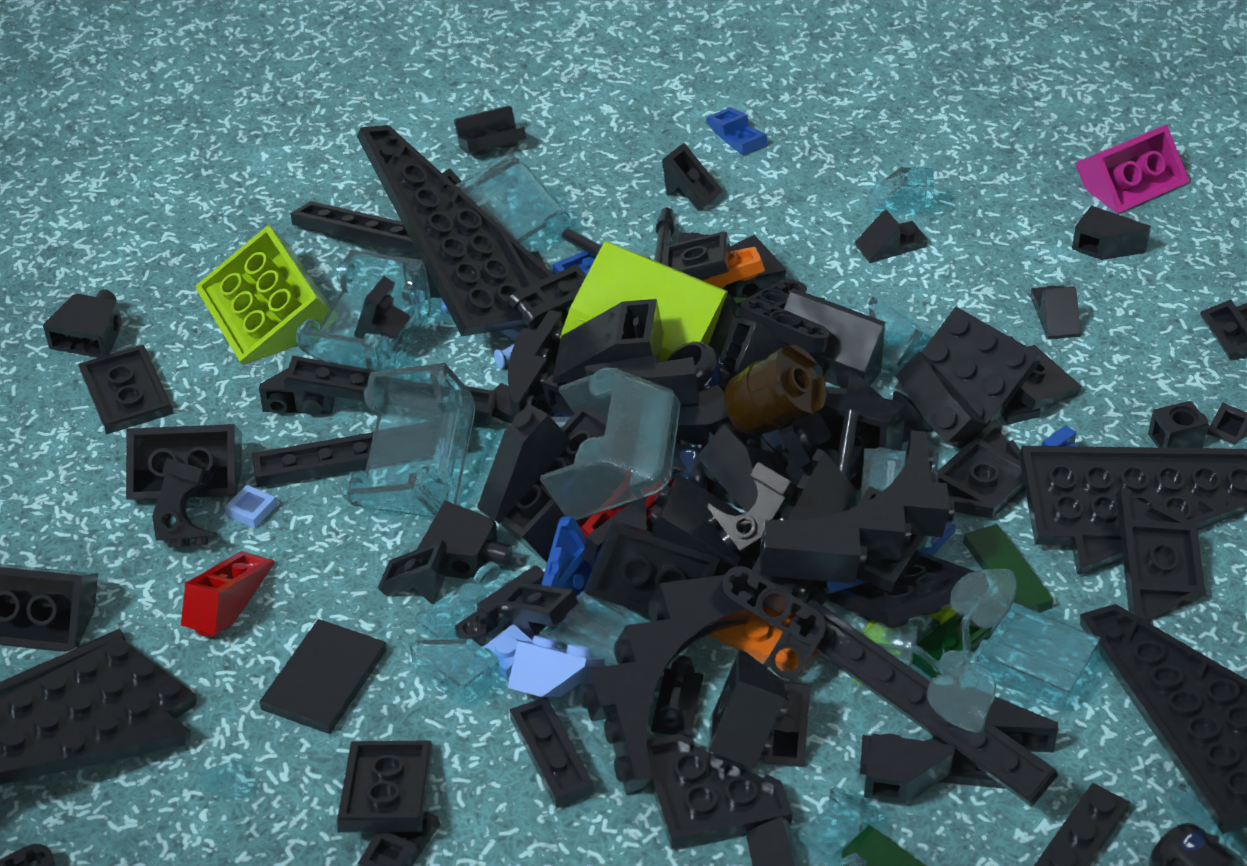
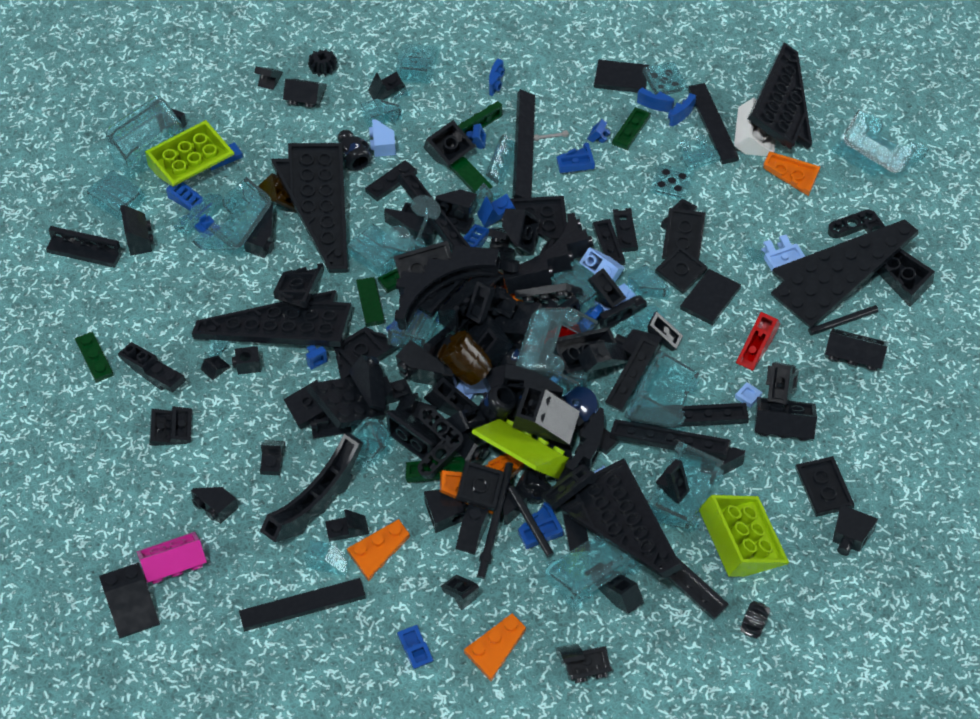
camera: 170 degrees left, 10 degrees up
none -> black slope [99,562,160,639]
none -> black tile [239,578,366,632]
none -> black arch [260,432,364,542]
none -> orange wing [347,519,410,581]
none -> blue slope [463,224,489,248]
none -> orange wing [464,613,526,681]
none -> blue slope [477,194,516,228]
none -> black slope [555,644,585,664]
none -> black plate [605,336,660,412]
none -> black plate [612,208,638,252]
none -> black plate [655,245,708,294]
none -> black gear [740,601,770,638]
none -> light blue plate [761,234,805,271]

